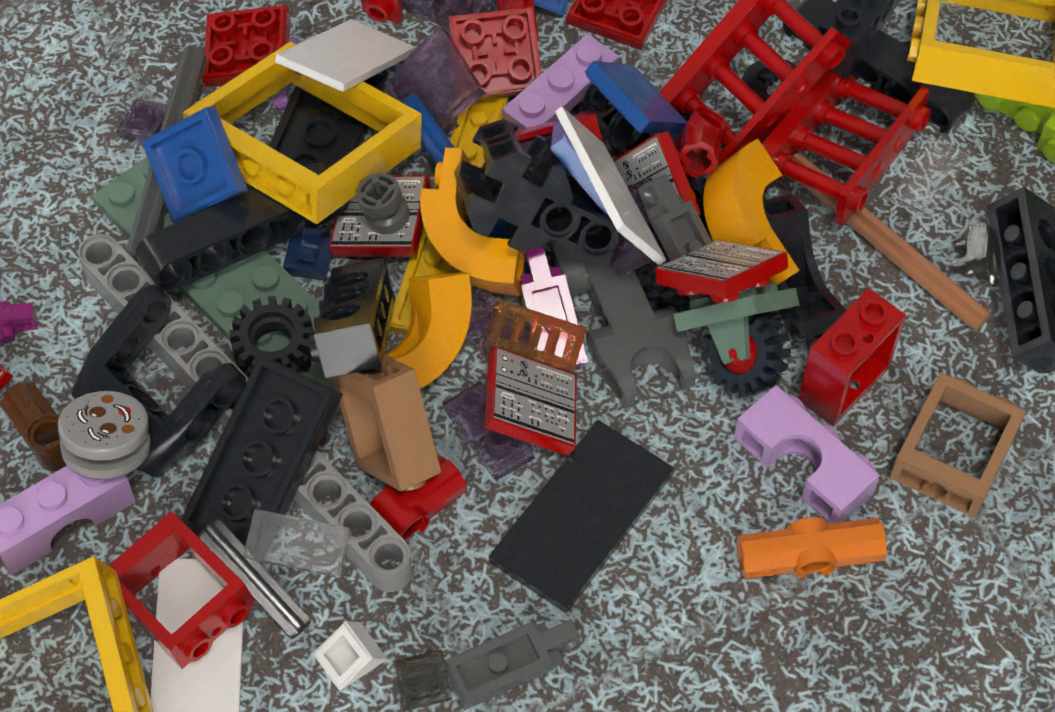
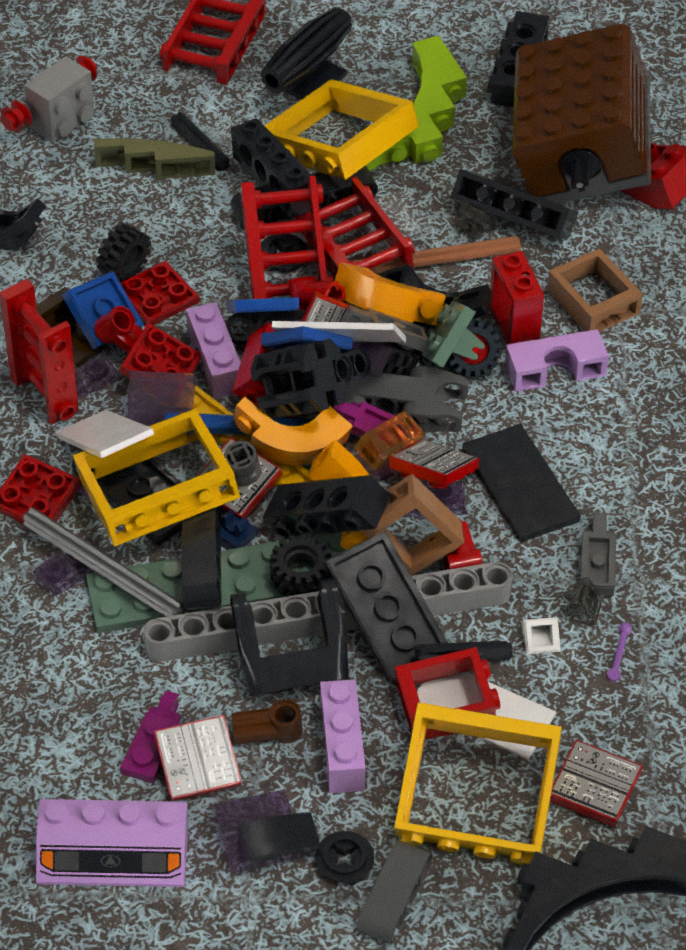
camera: 60 degrees left, 10 degrees down
light grey head [58,391,150,479] -> none
blue tile [142,106,248,223] -> none
clear tile [243,509,351,578] -> none
tile [655,240,789,303] -> none
orange piece [736,517,887,579] -> none

